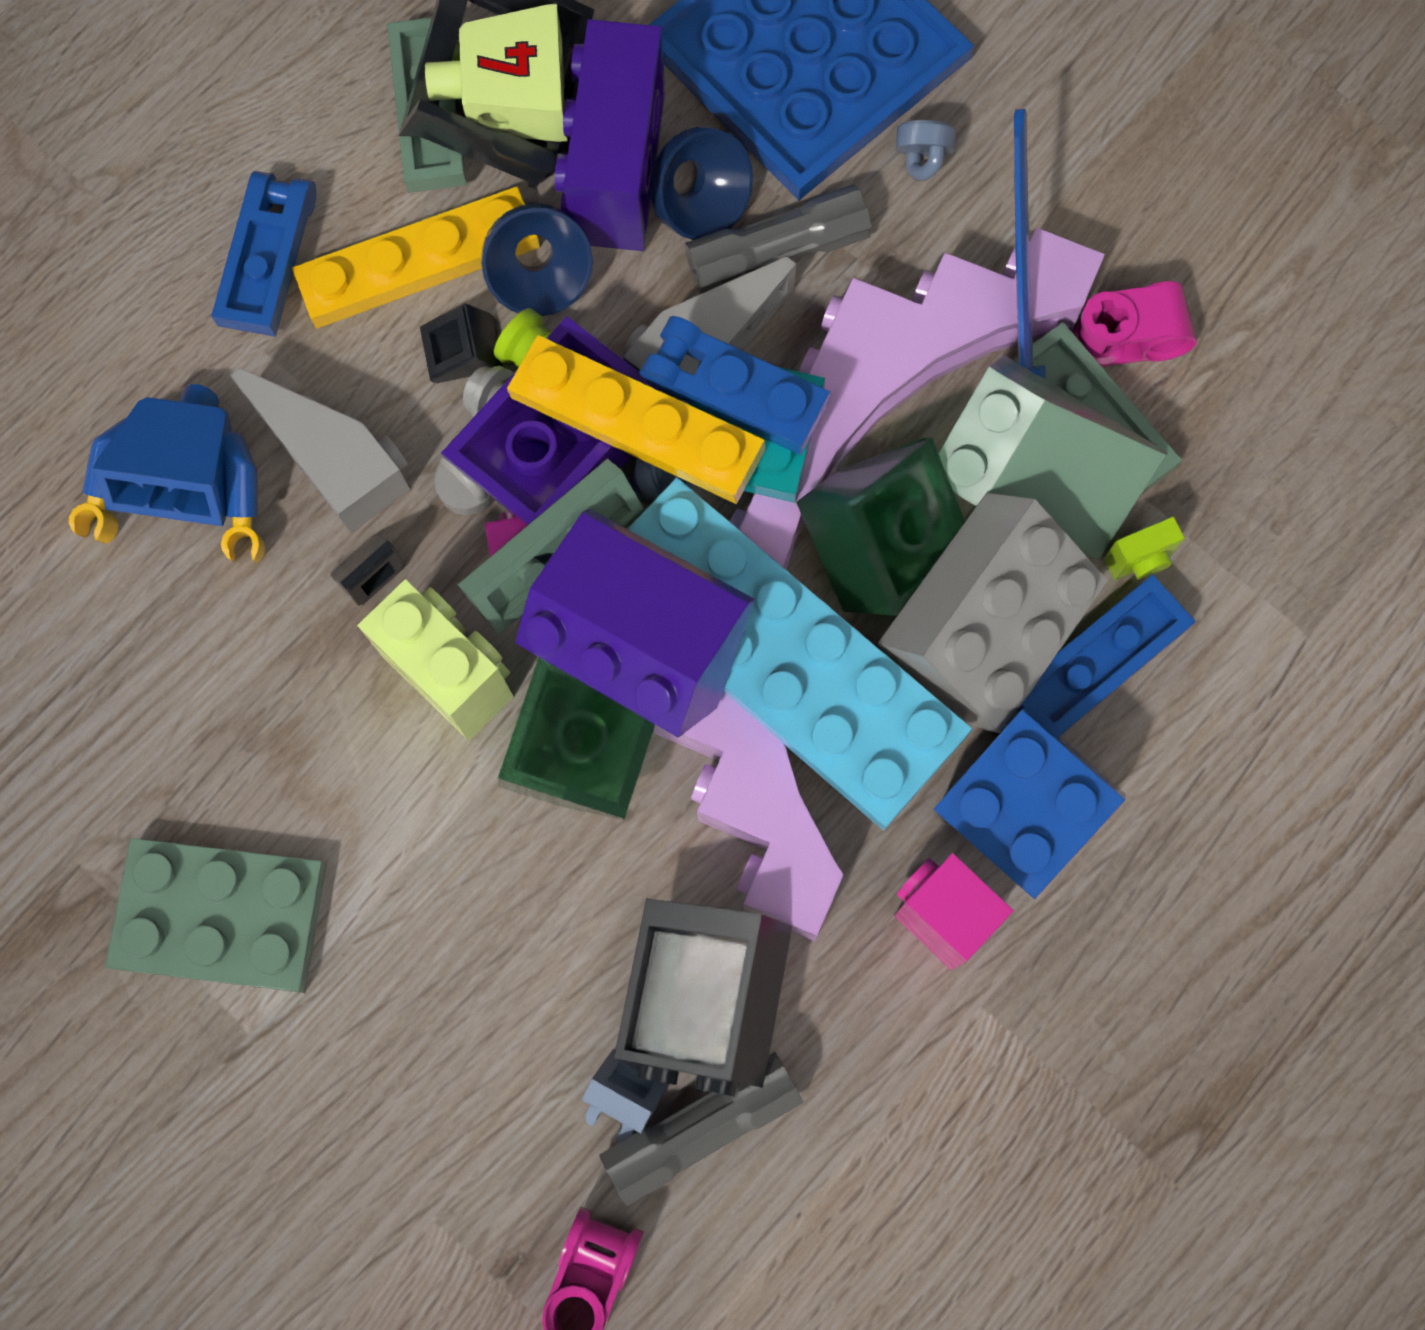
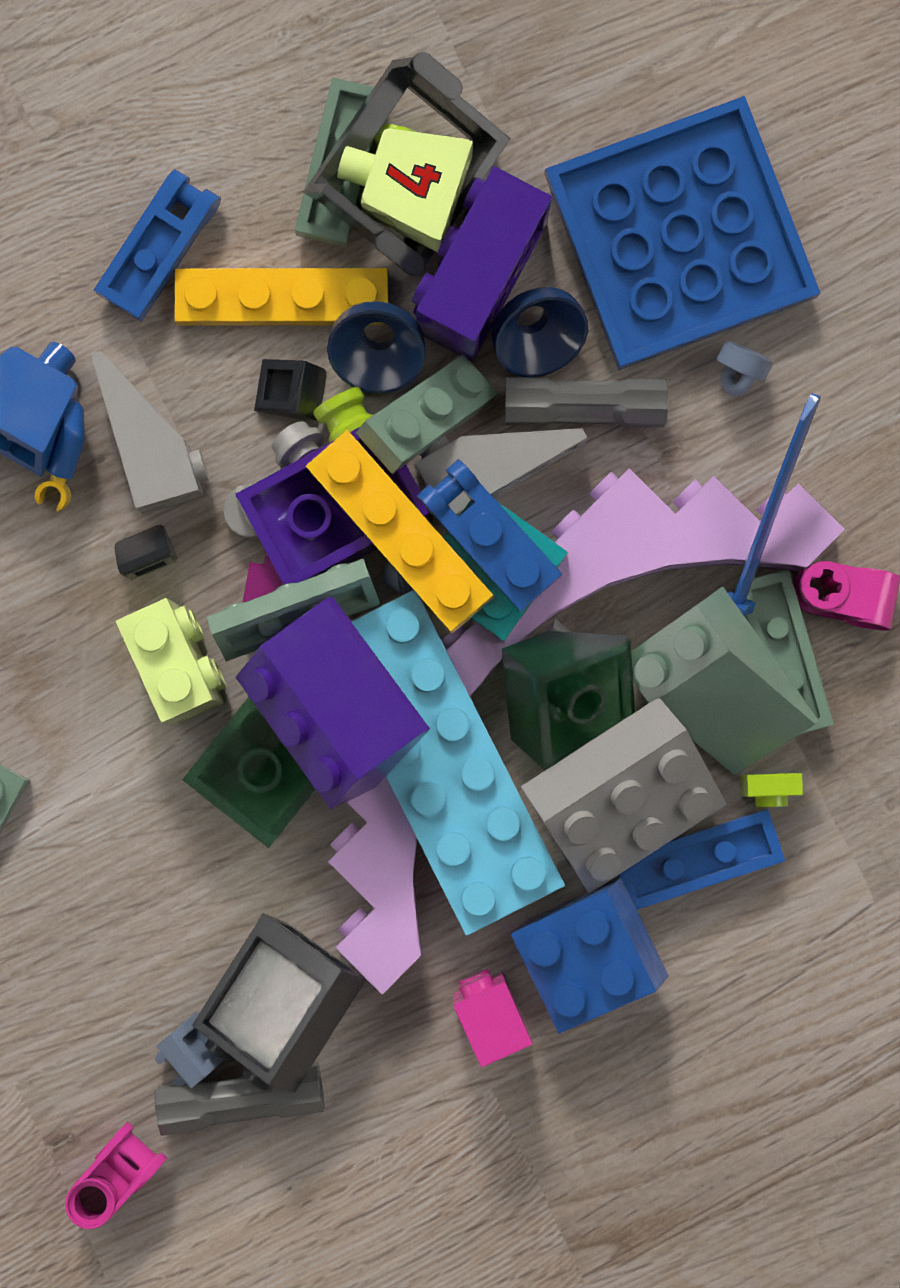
camera: 20 degrees right, 10 degrees up
none -> sand green plate [356,354,499,474]

